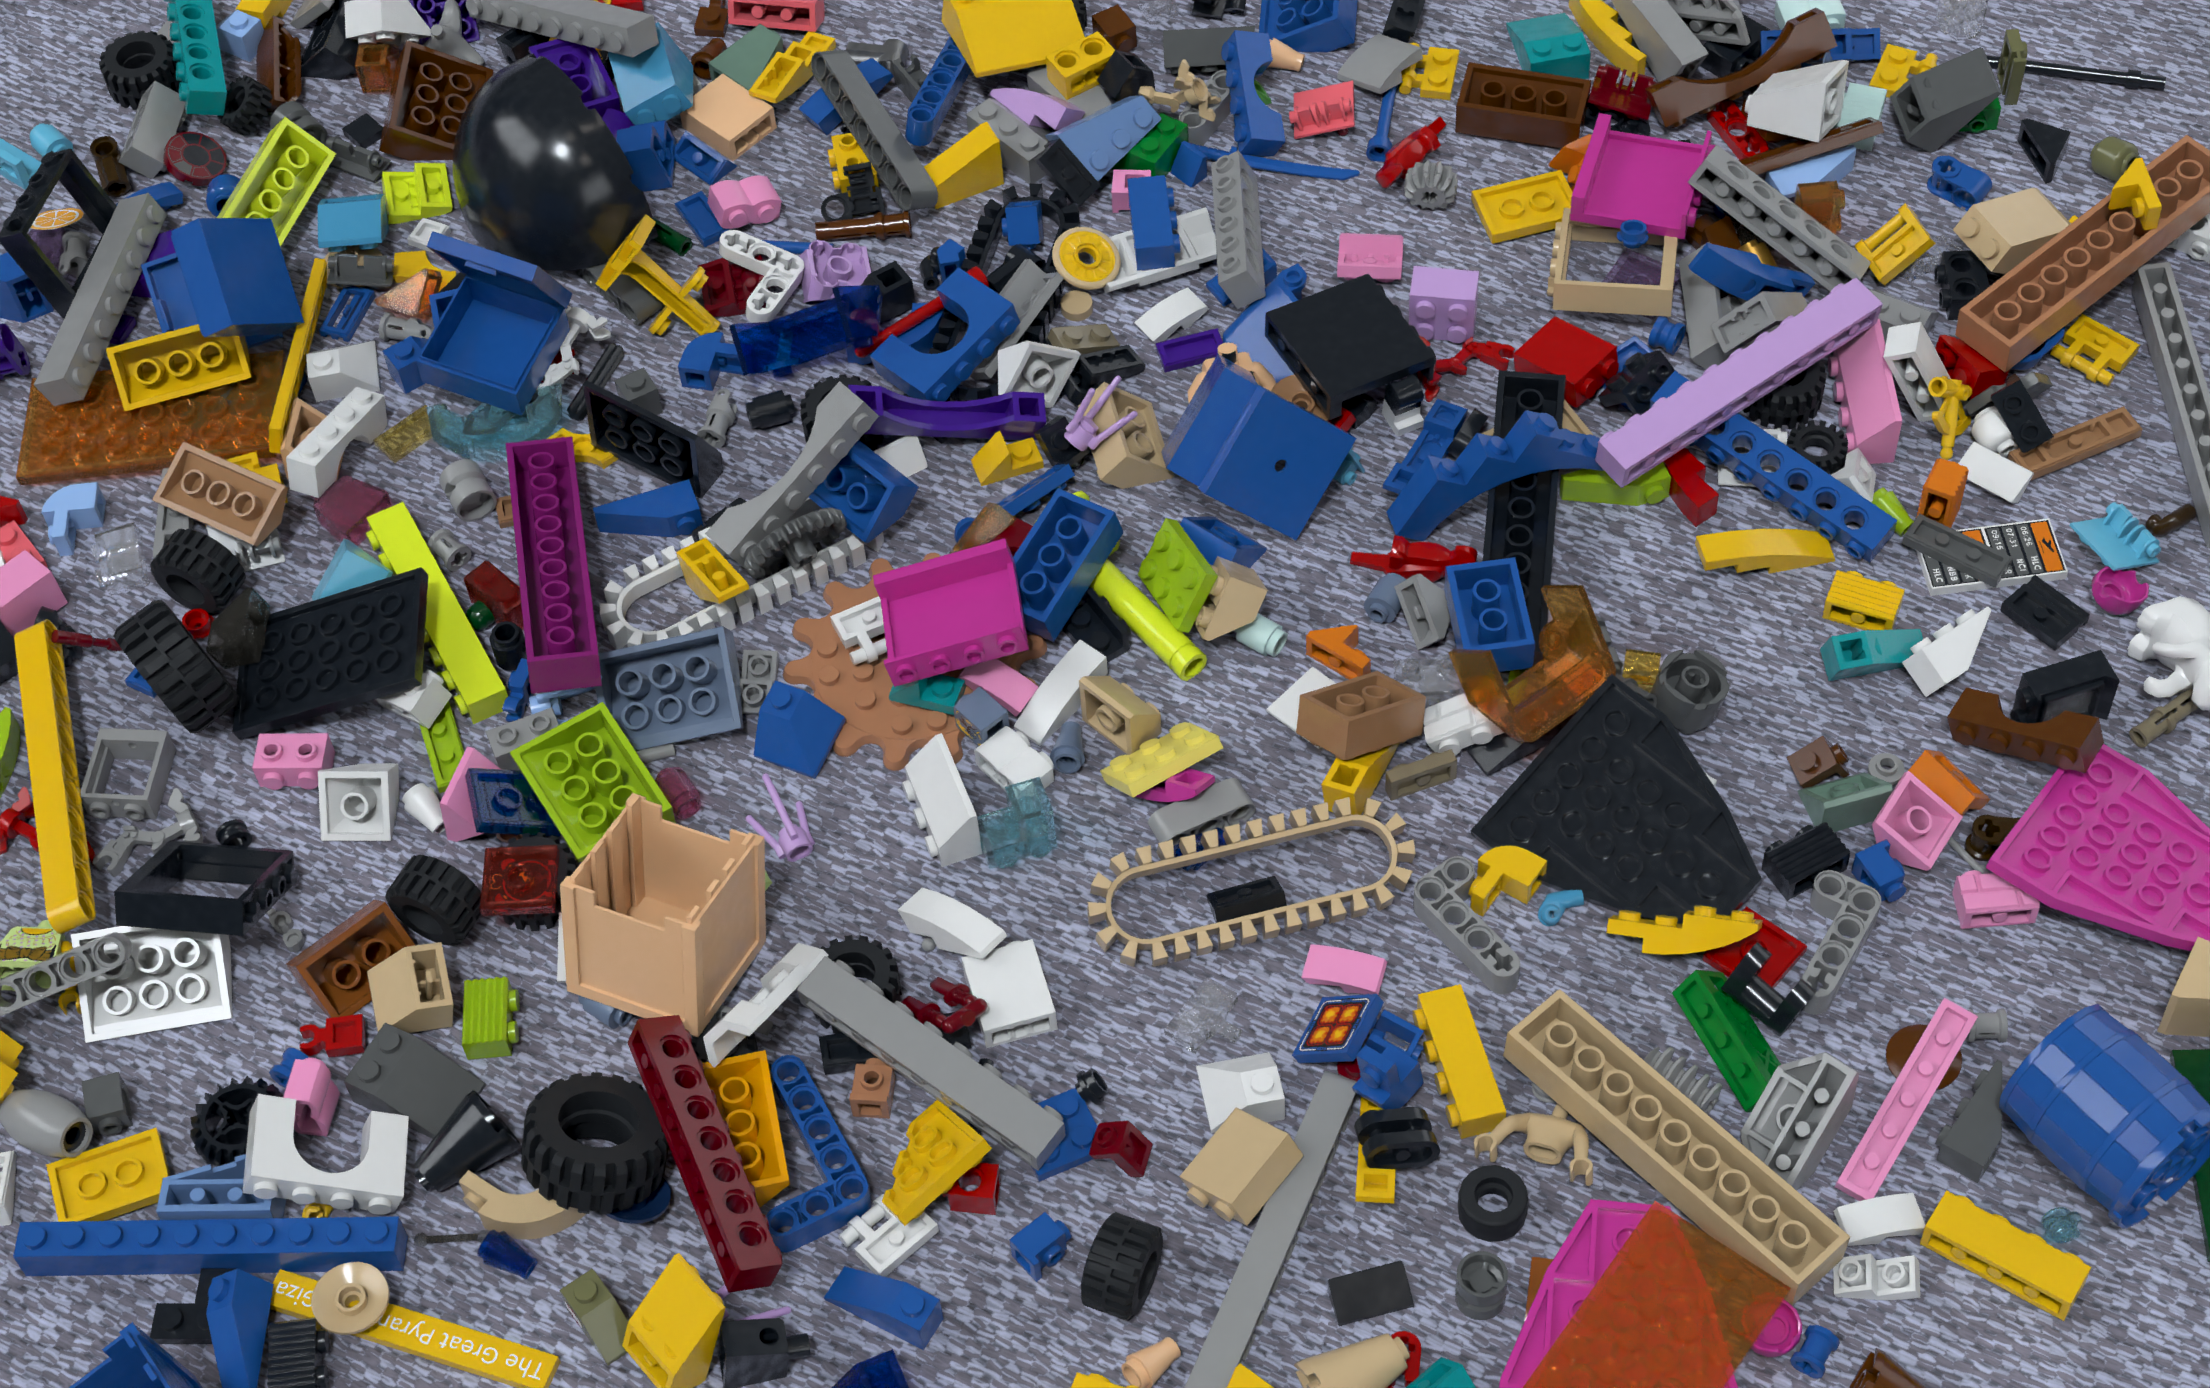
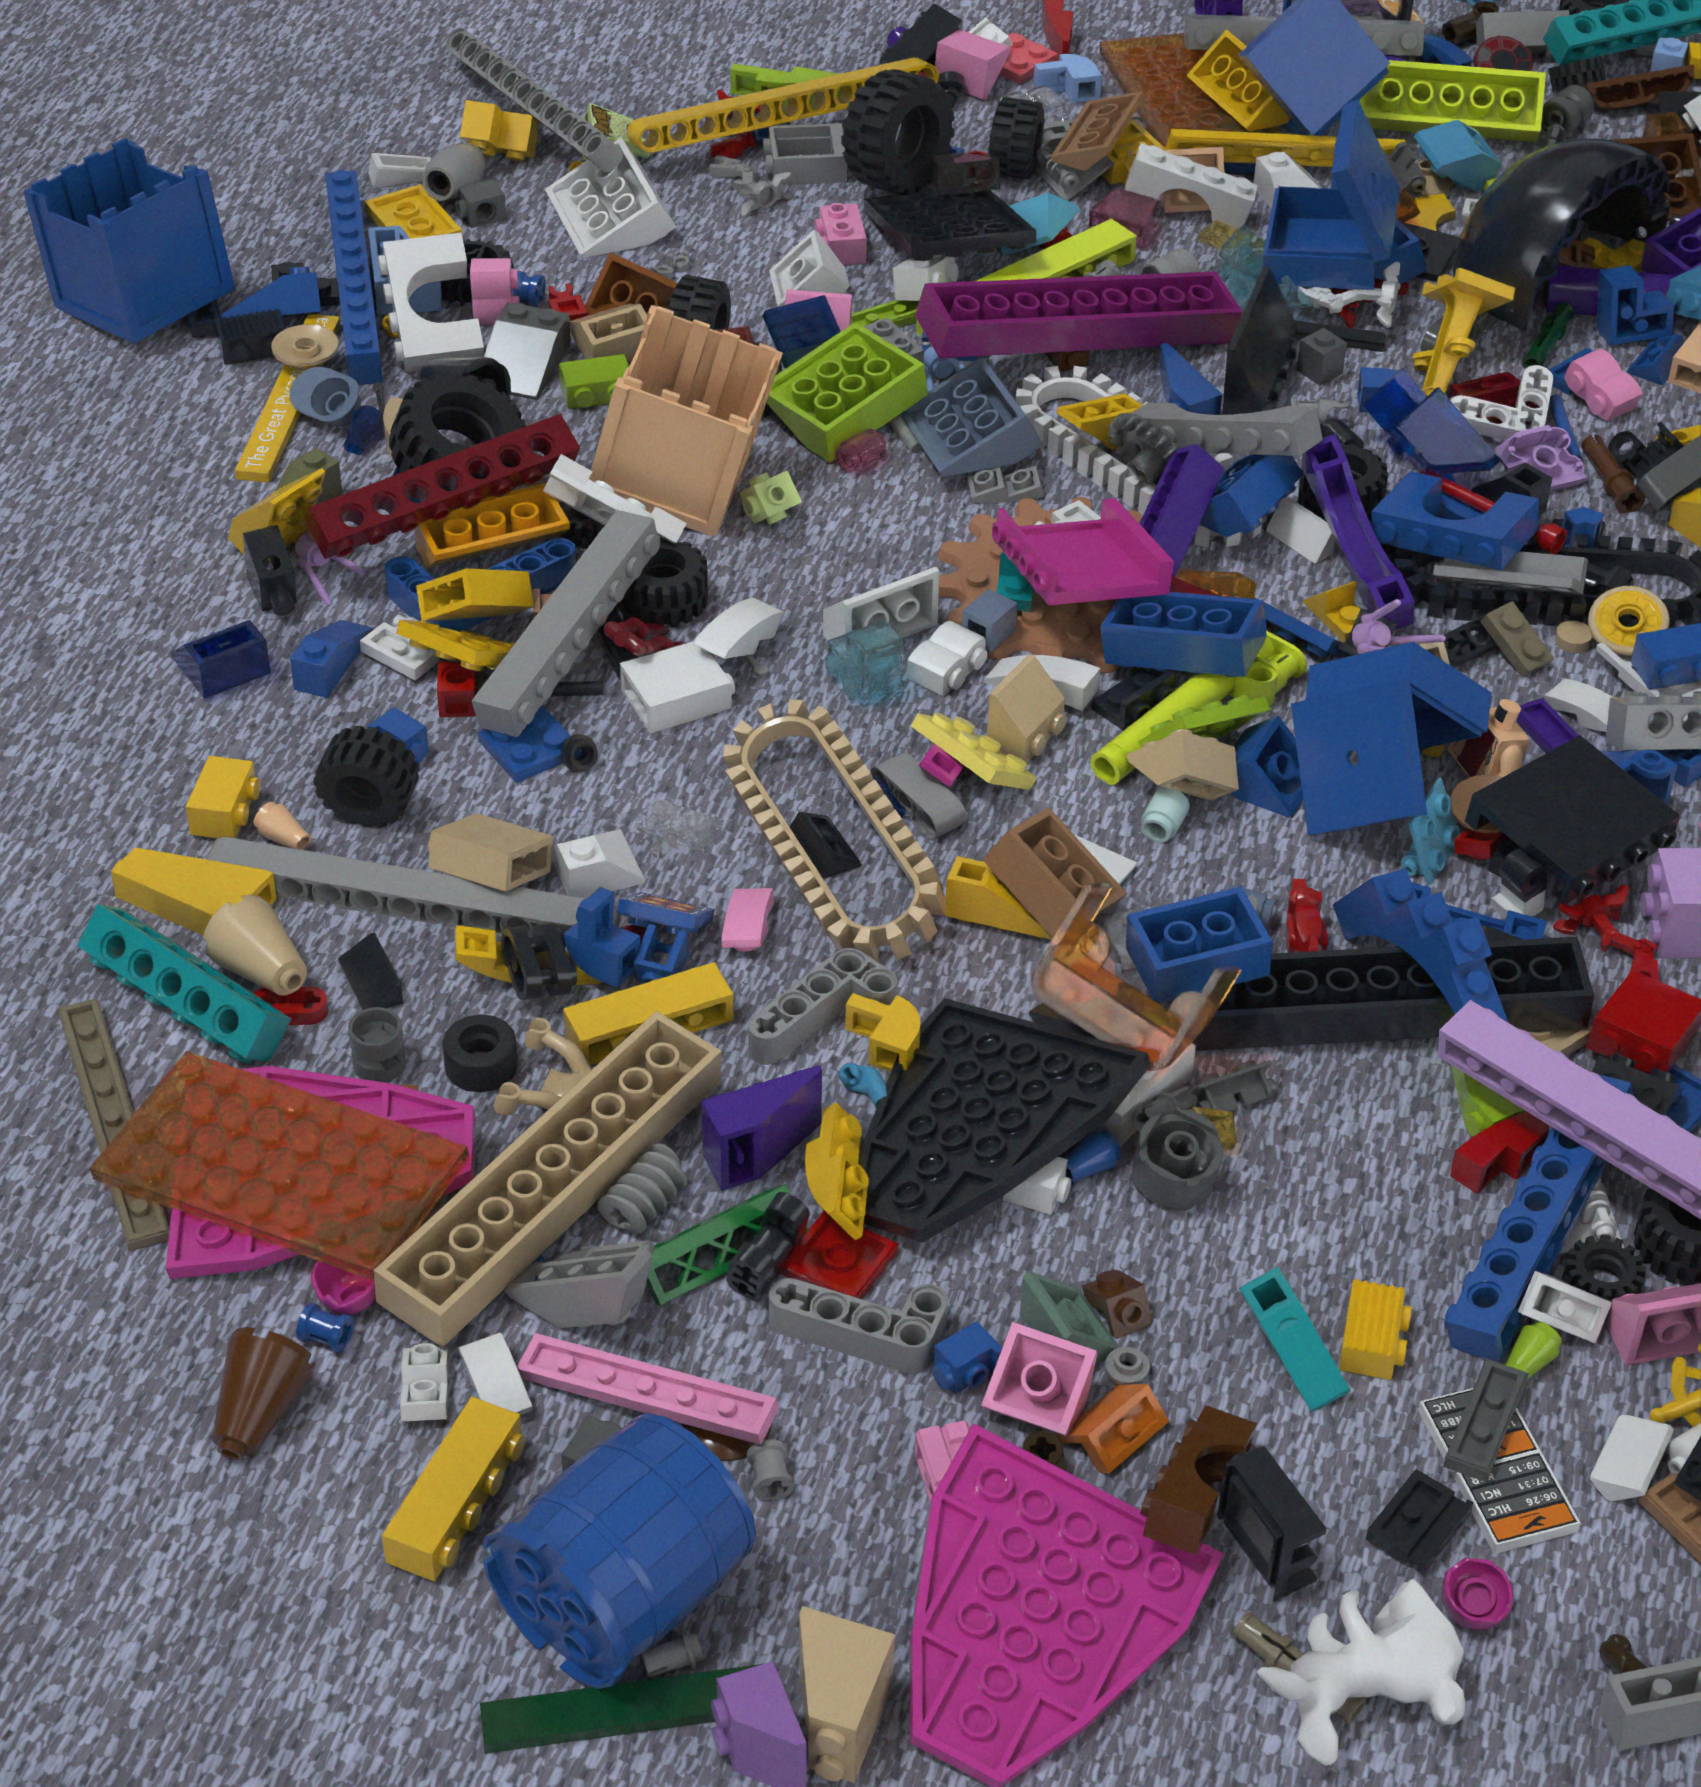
camera: 75 degrees right, 10 degrees down
black window [114,841,298,936] -> none
black bush [215,819,252,847] -> none
lavender plant [746,773,815,862] -> none
blue slope [753,680,846,779] -> none
bright pink slope [957,659,1039,716] -> none
white slope [998,341,1081,408] -> none
blue brick [1002,200,1044,249] -> none
sand blue cone [1050,721,1085,774] -> none
black plate [1075,344,1146,385] -> none
dark red bracket [1089,1120,1153,1178] -> none
orange slope [1306,625,1371,679] -> none
dark tan plate [1385,749,1457,801] -> none
yellow slope [1695,529,1835,574] -> none
black brick [1761,822,1850,901] -> none
white slope [1902,607,1991,697] -> none
orange brick [1916,458,1969,528] -> none
medium azure hinge [2069,502,2161,571] -> none
none -> sand blue piece [290,366,362,427]
none -> yellow slope [416,568,534,621]
none -> dark purple slope [701,1065,822,1191]
none -> dark purple brick [1139,444,1225,577]

